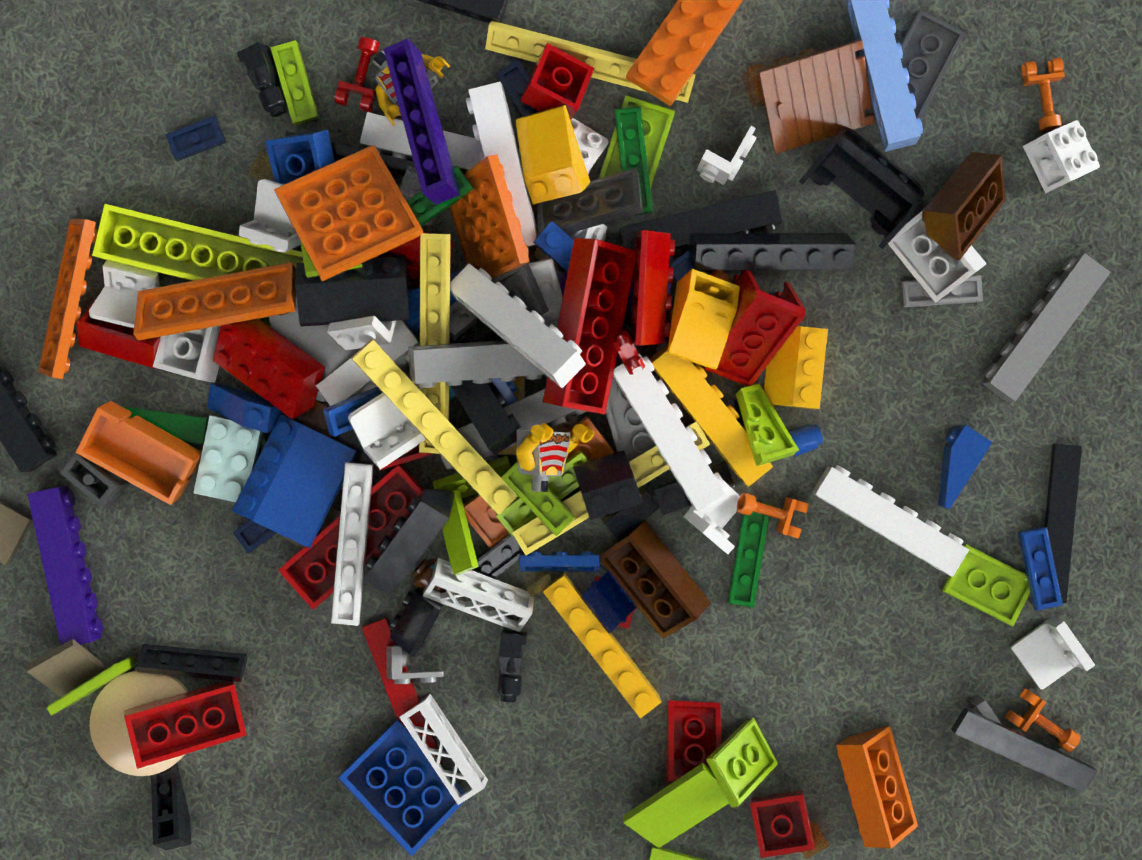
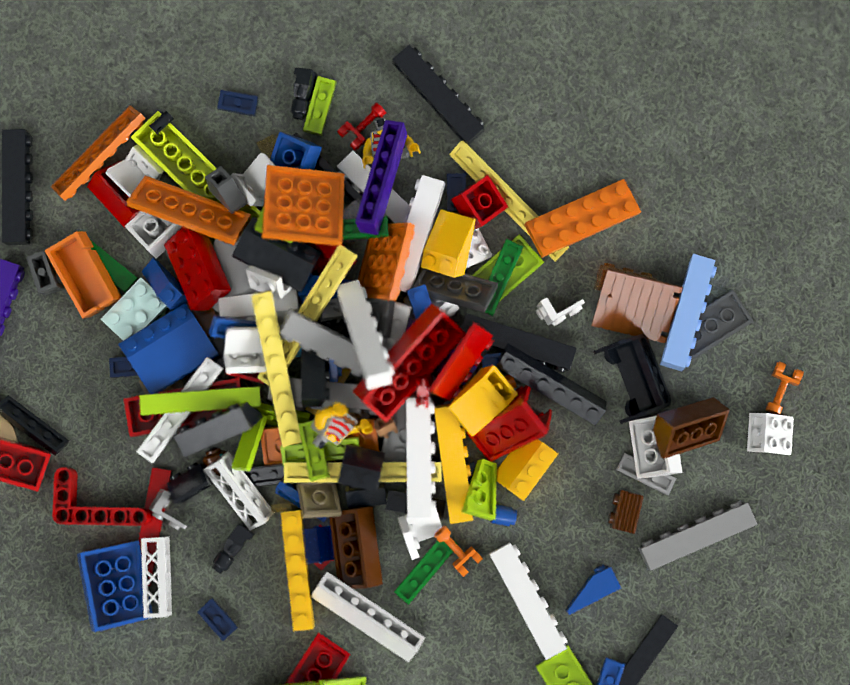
camera: 25 degrees right, 5 degrees down
none -> red beam [52,467,152,526]
none -> lime tile [140,386,261,415]
none -> black pin [149,111,174,135]
none -> dark blue plate [197,598,238,641]
none -> dark grey slope [205,166,248,214]
none -> dark tan tile [296,482,342,518]
none -> white brick [311,572,425,662]
none -> medium nougat tile [374,416,398,439]
none -> reddish brown brick [608,490,644,534]

